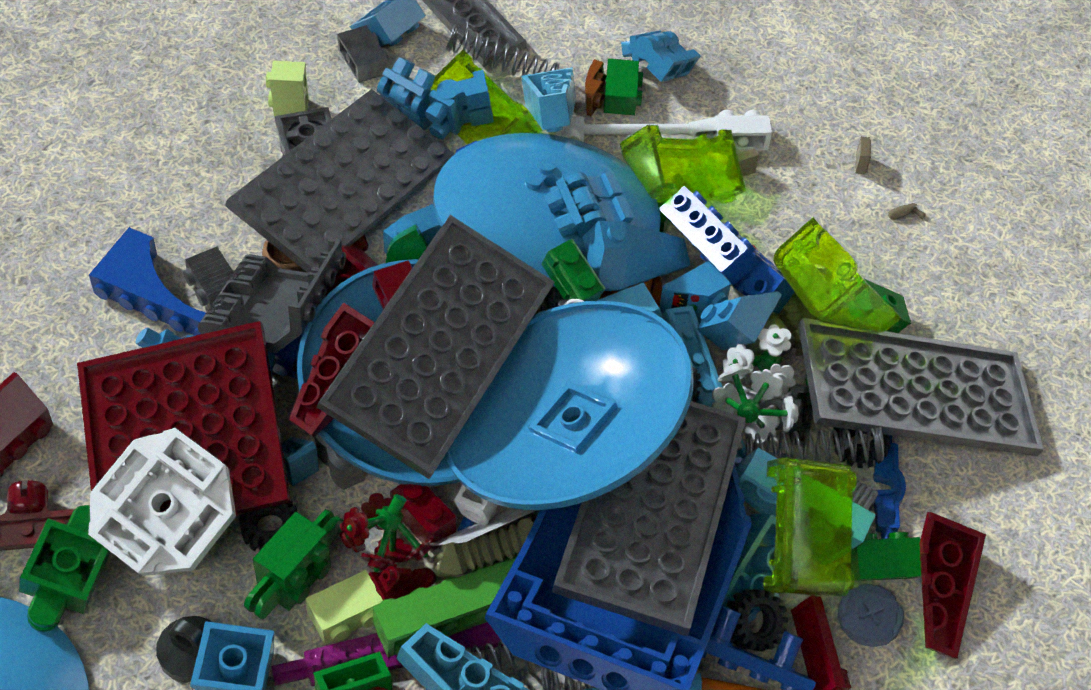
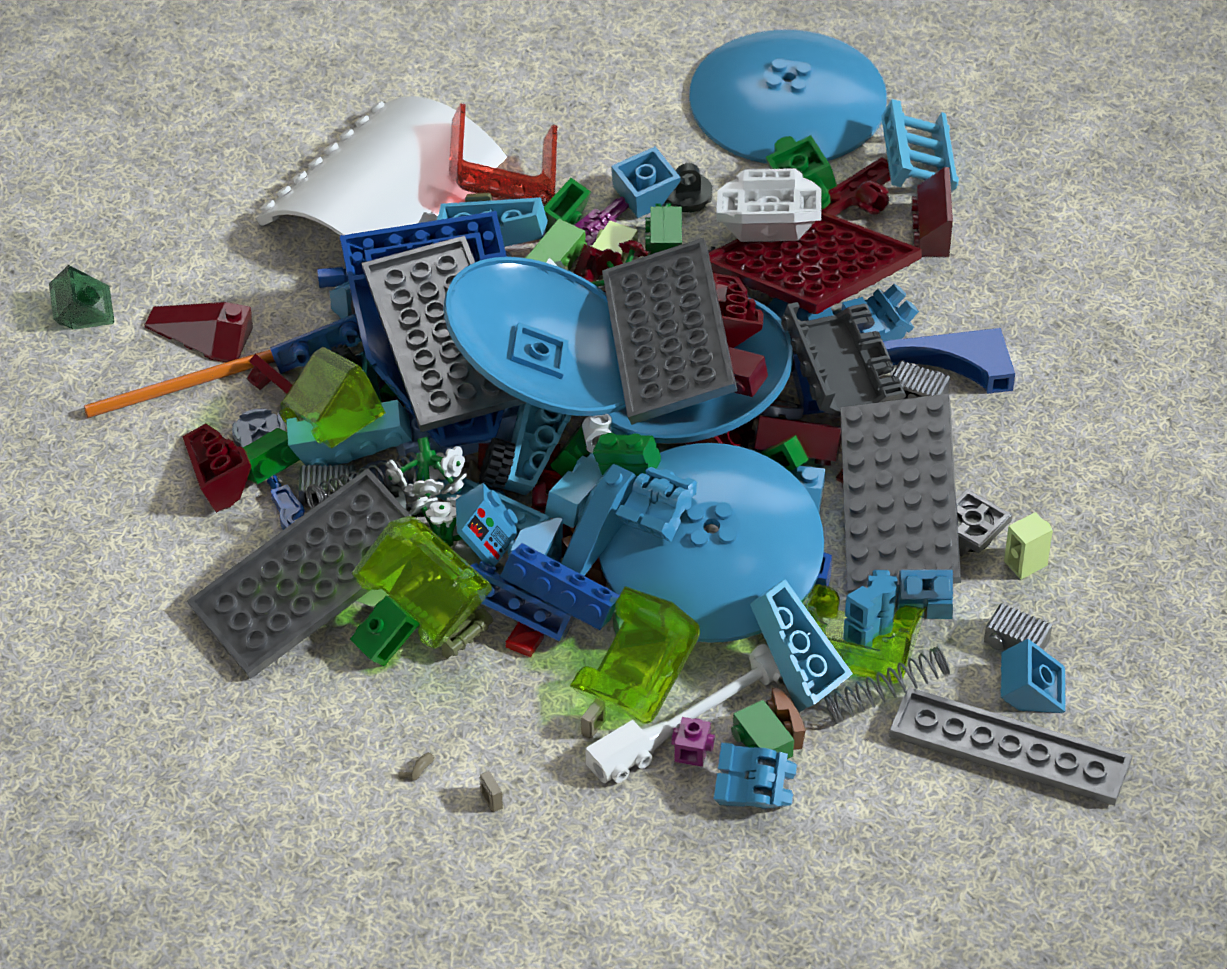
camera: 150 degrees right, 5 degrees down
none -> magenta brick [671,717,715,767]

